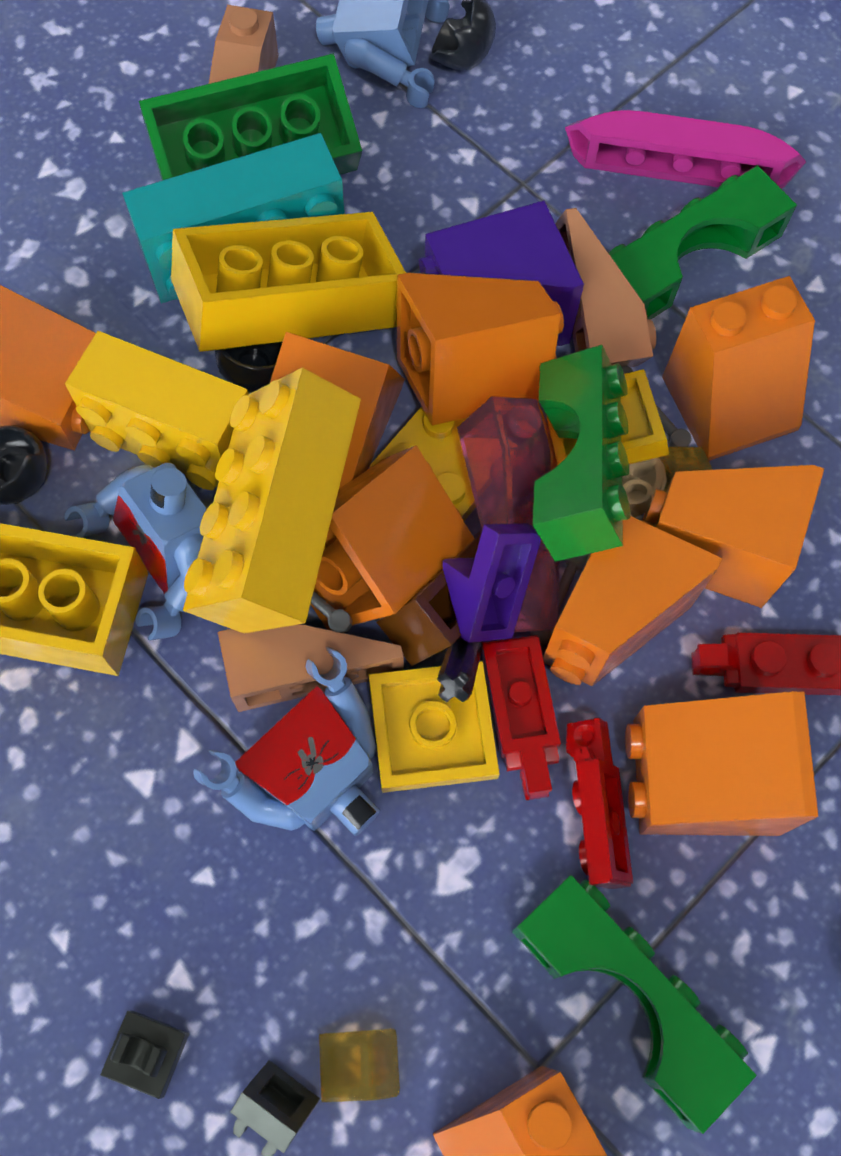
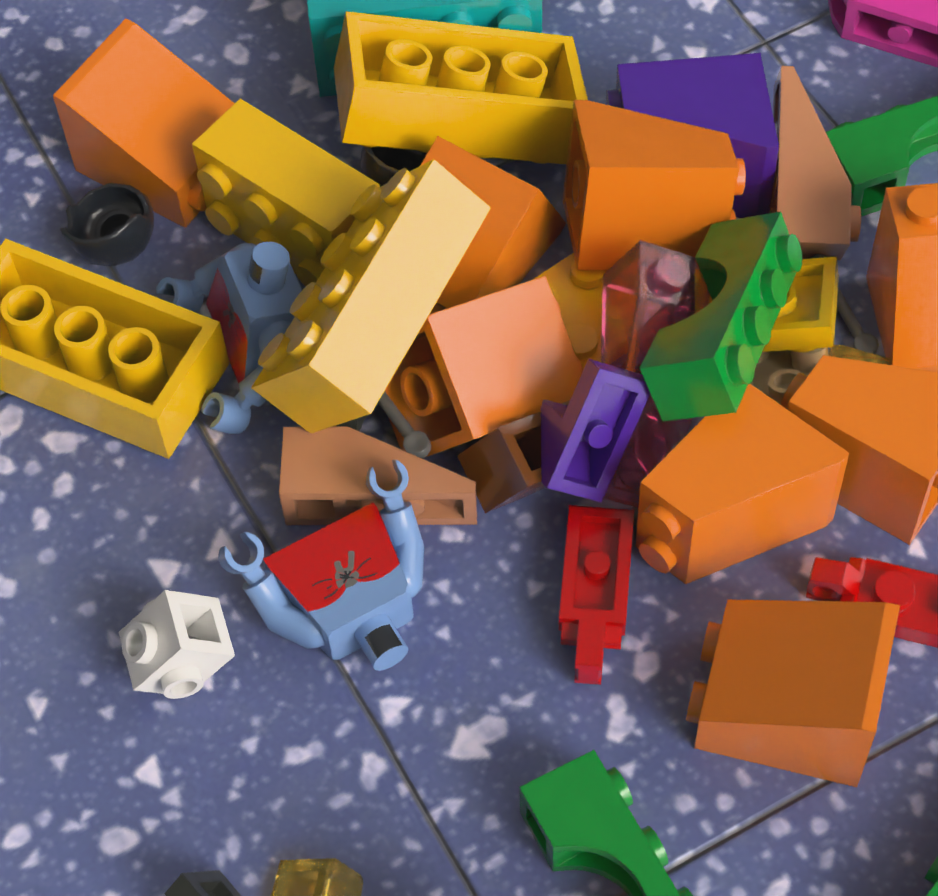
camera: 20 degrees right, 10 degrees down
pearl dark grey tile [100,1011,190,1099] -> none
yellow plate [369,661,500,793] -> none
black axle [437,636,483,703] -> none
red hinge [566,718,633,889] -> none
none -> white brick [119,590,235,699]

